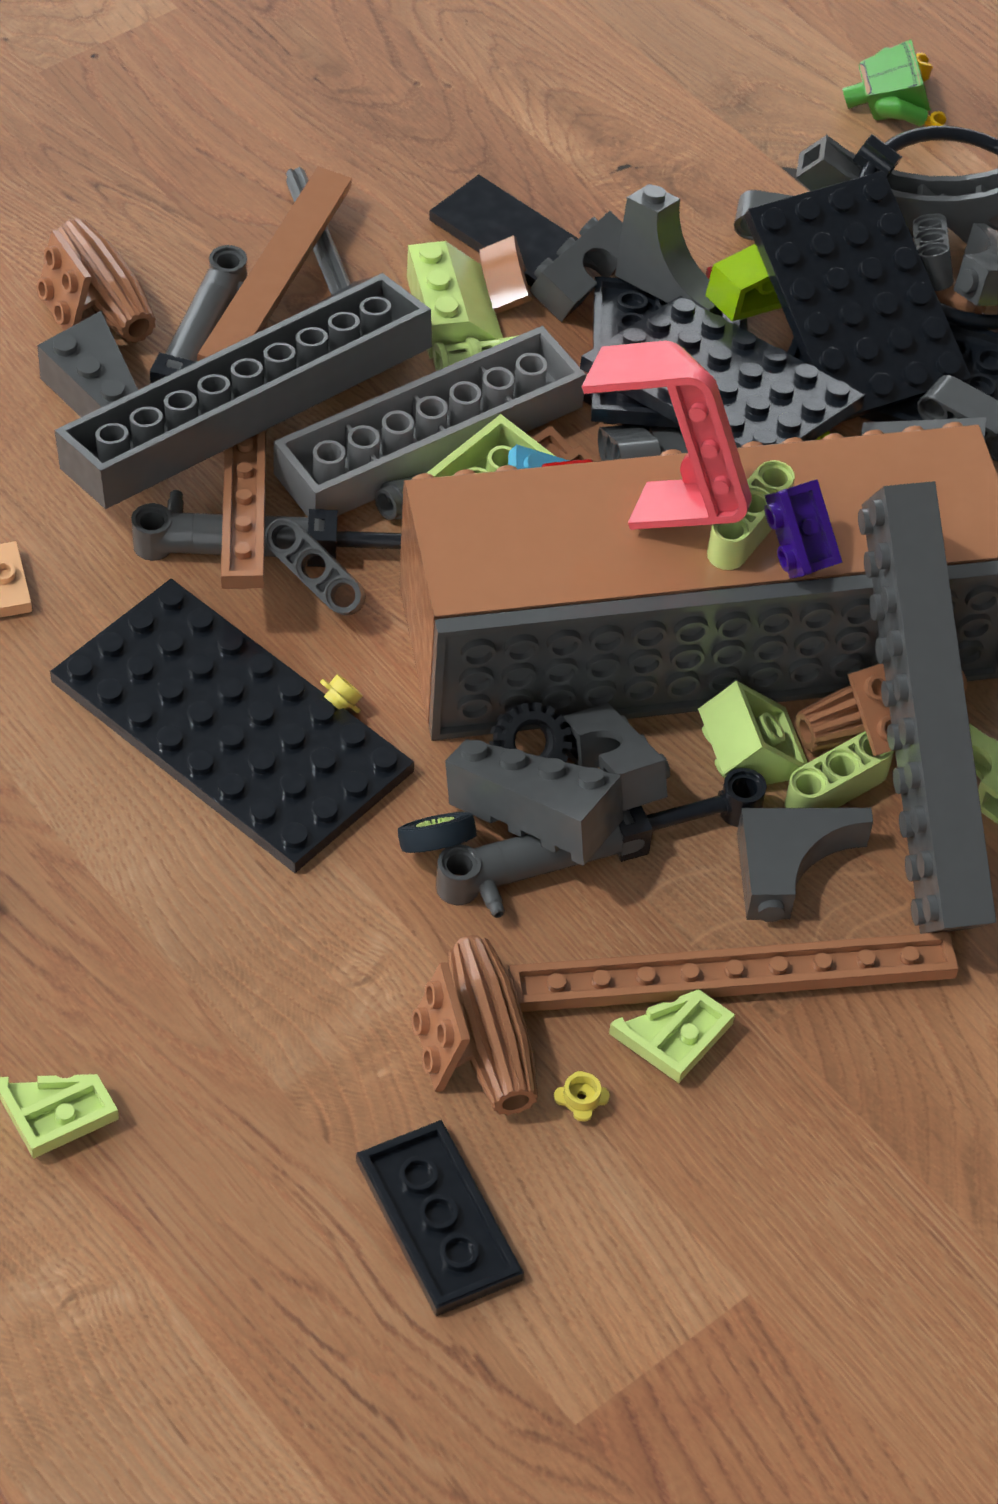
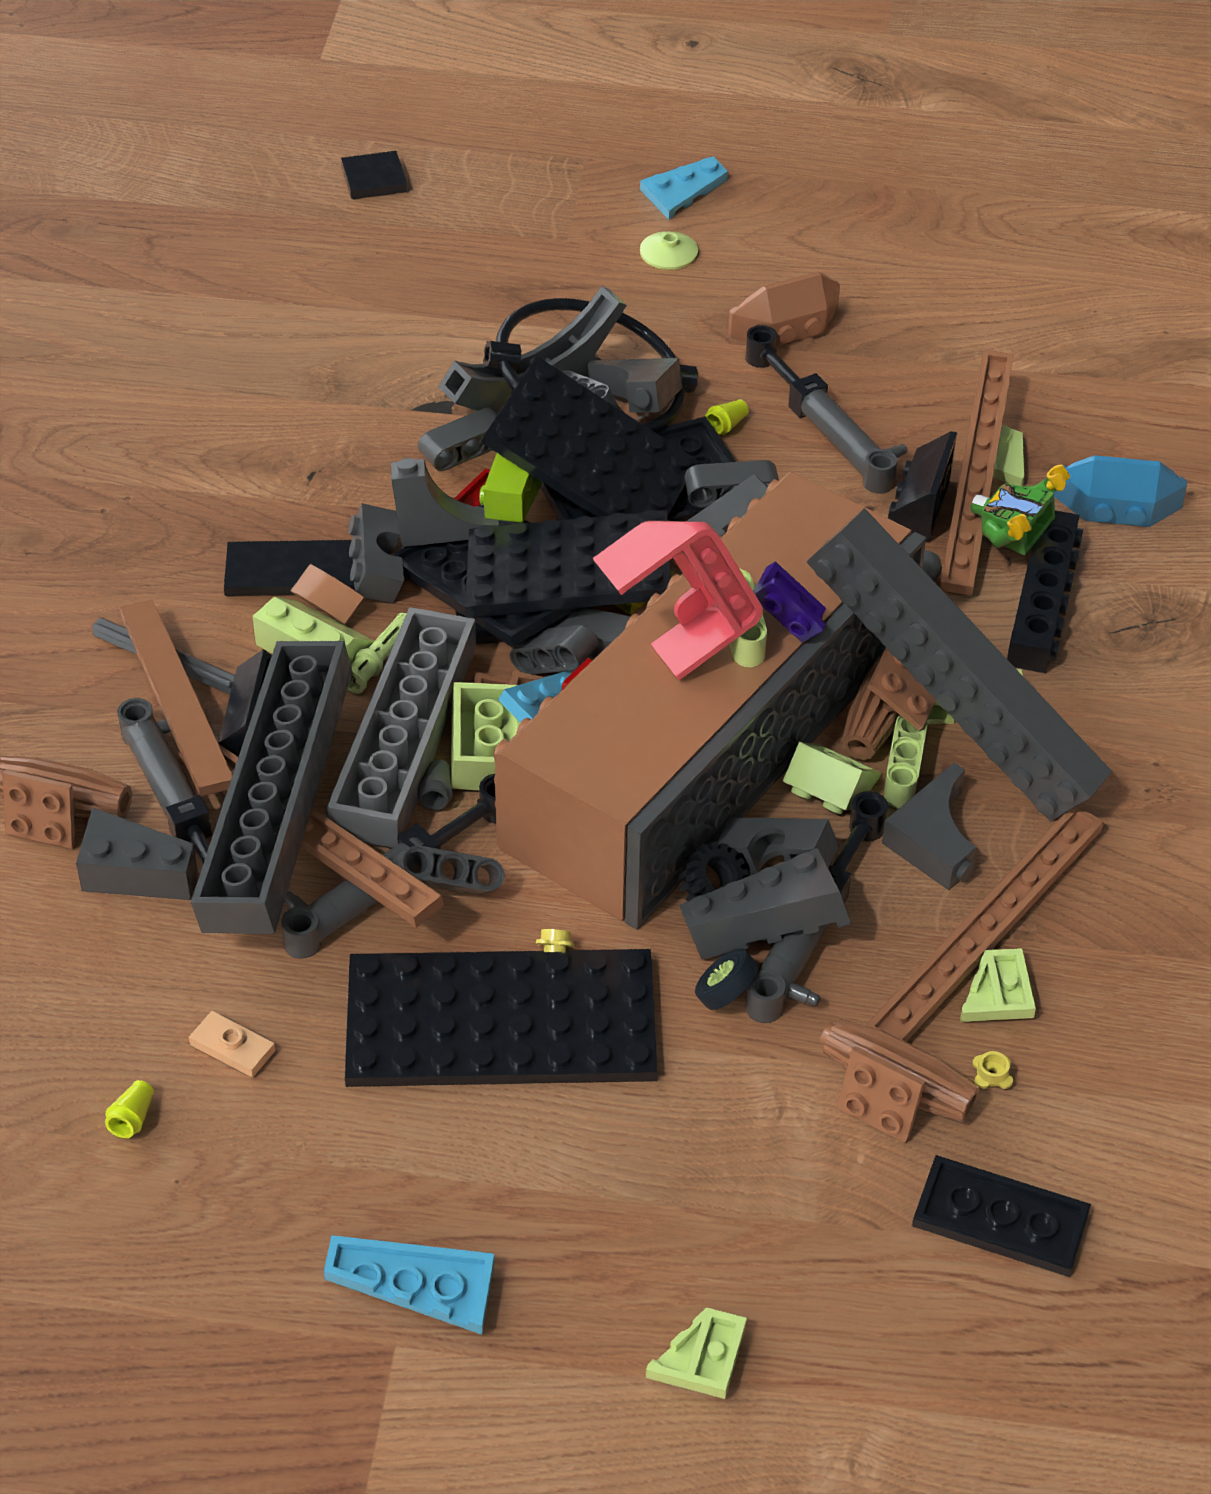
camera: 40 degrees left, 5 degrees down
bright green torso [842,39,947,127] -> none

